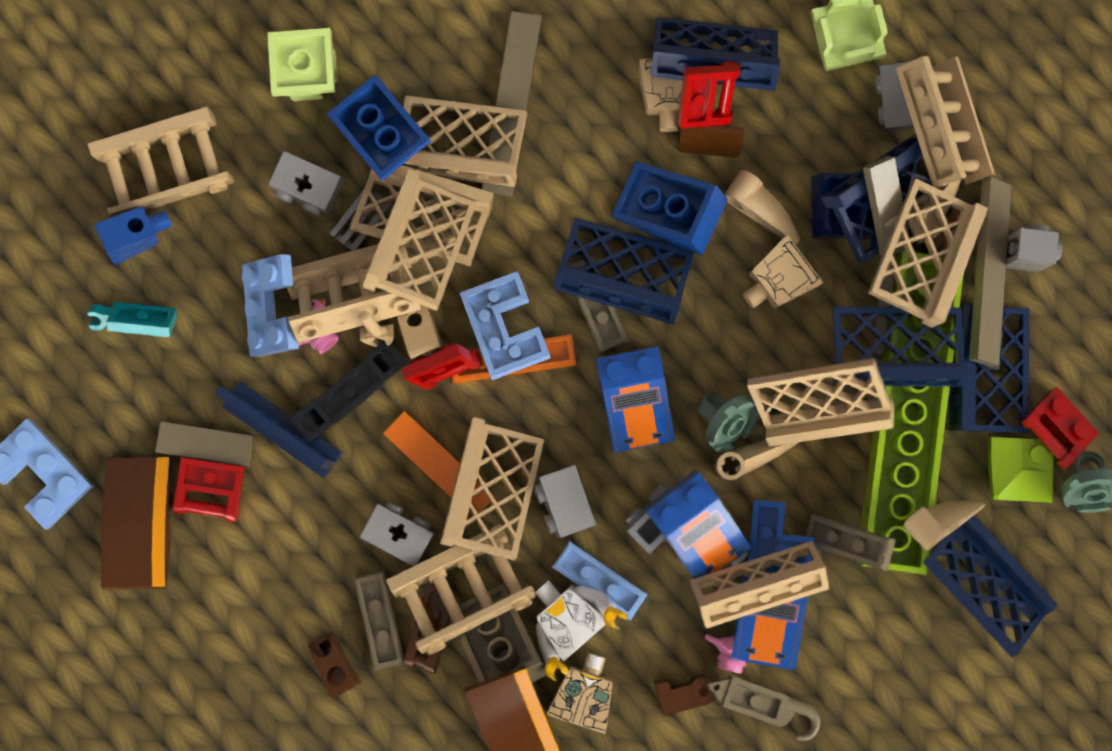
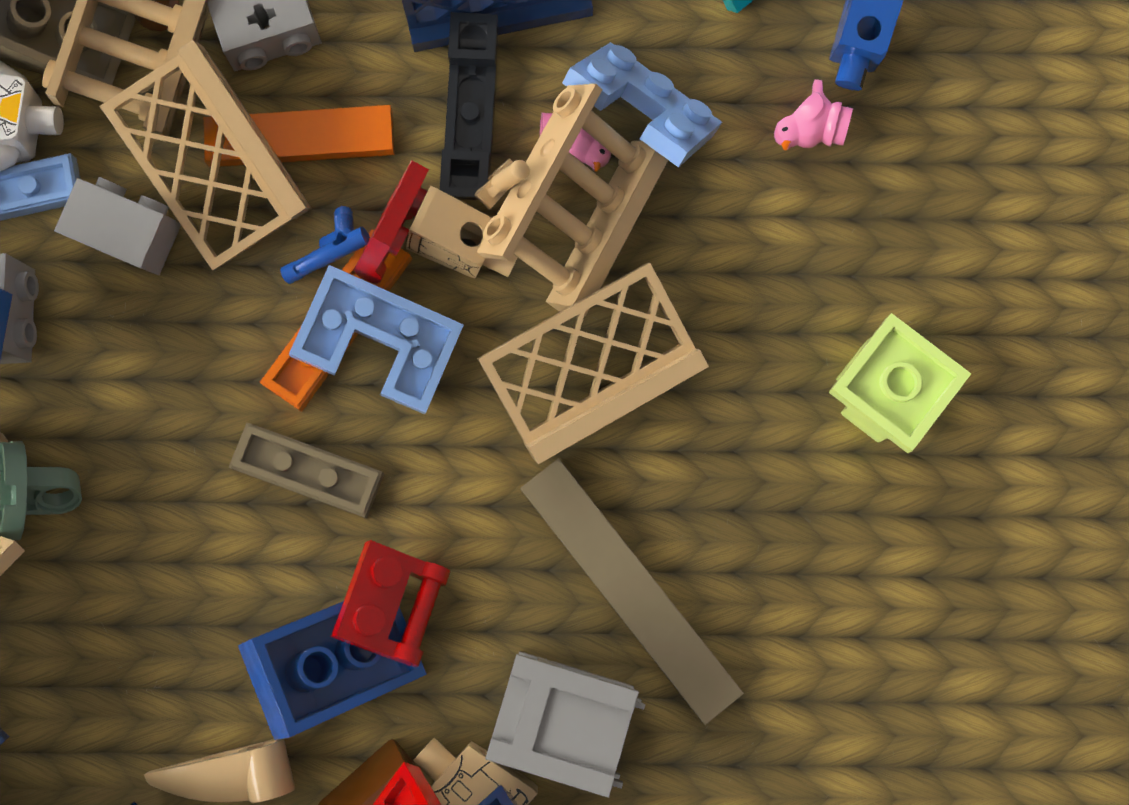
camera: 130 degrees right, 5 degrees down
tan fence [88,107,235,217] -> none
light grey brick [268,151,344,216] -> none
blue slope [327,74,431,181] -> none
light grey tile [329,190,393,251] -> none
tan fence [362,169,477,311] -> none
tan fence [403,96,527,187] -> none
dark blue fence [554,218,694,324] -> none
blue slope [596,347,675,453] -> none
tan torso [743,235,823,309] -> none
none -> blue hose [280,206,370,284]
none -> red plate [331,540,451,667]
none -> light grey container [485,651,645,798]
none -> bright pink animal [774,80,853,150]

